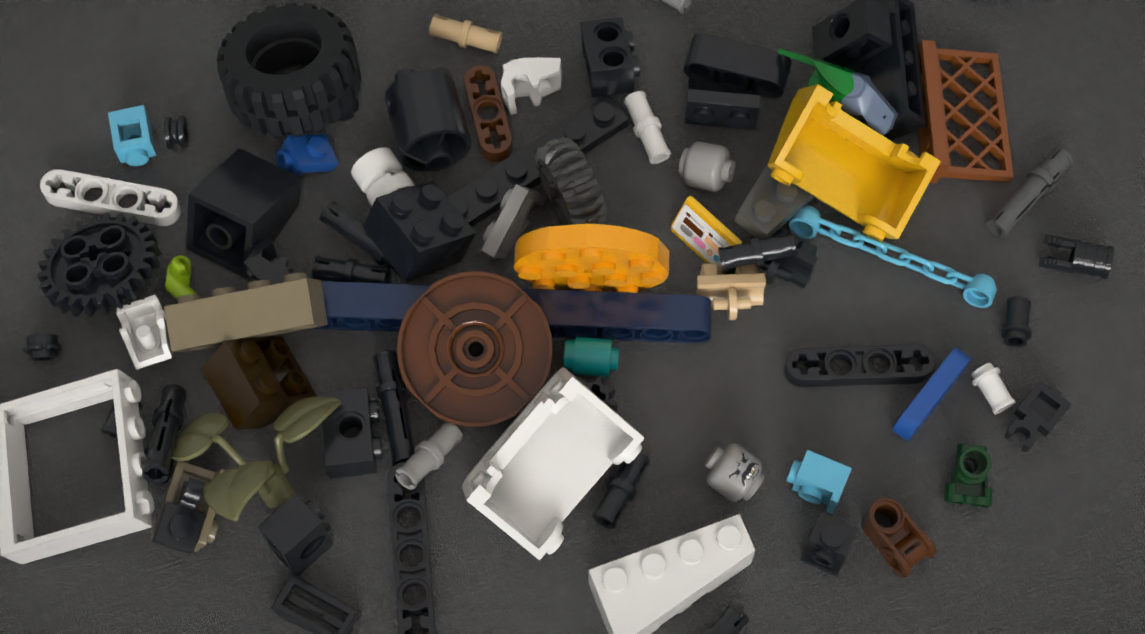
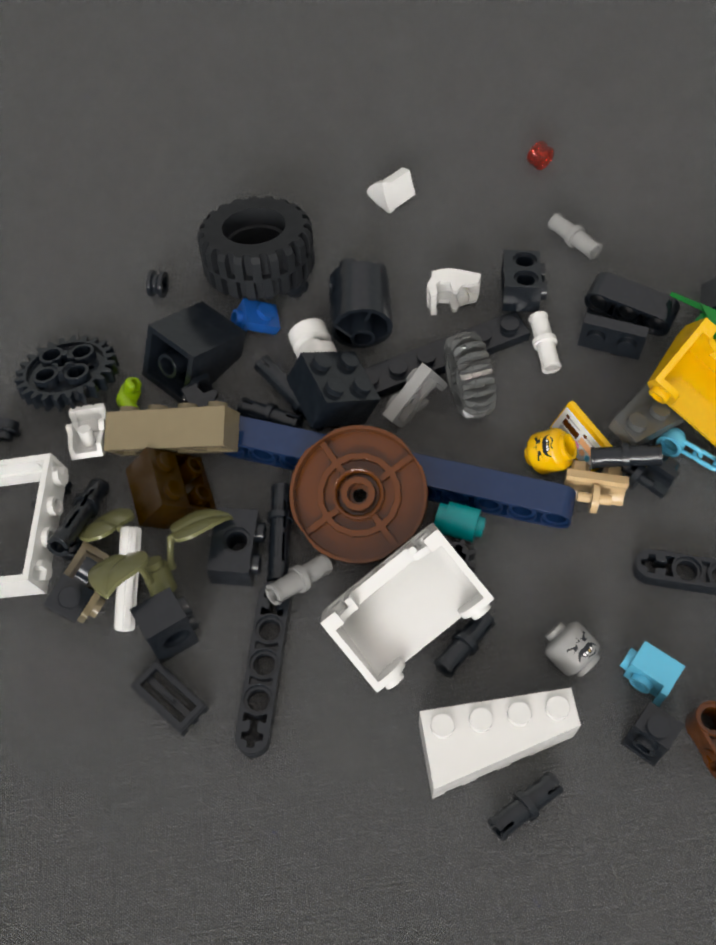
camera: 15 degrees right, 5 degrees down
white beam [40,169,181,226] -> none
medium azure brick [108,105,157,166] -> none
tan pin [429,14,503,54] -> none
reddish brown beam [464,65,512,162] -> none
light orange piece [514,224,669,293] -> none
light grey head [679,141,736,192] -> none
none -> white axle [114,526,142,632]
none -> yellow head [524,428,577,474]

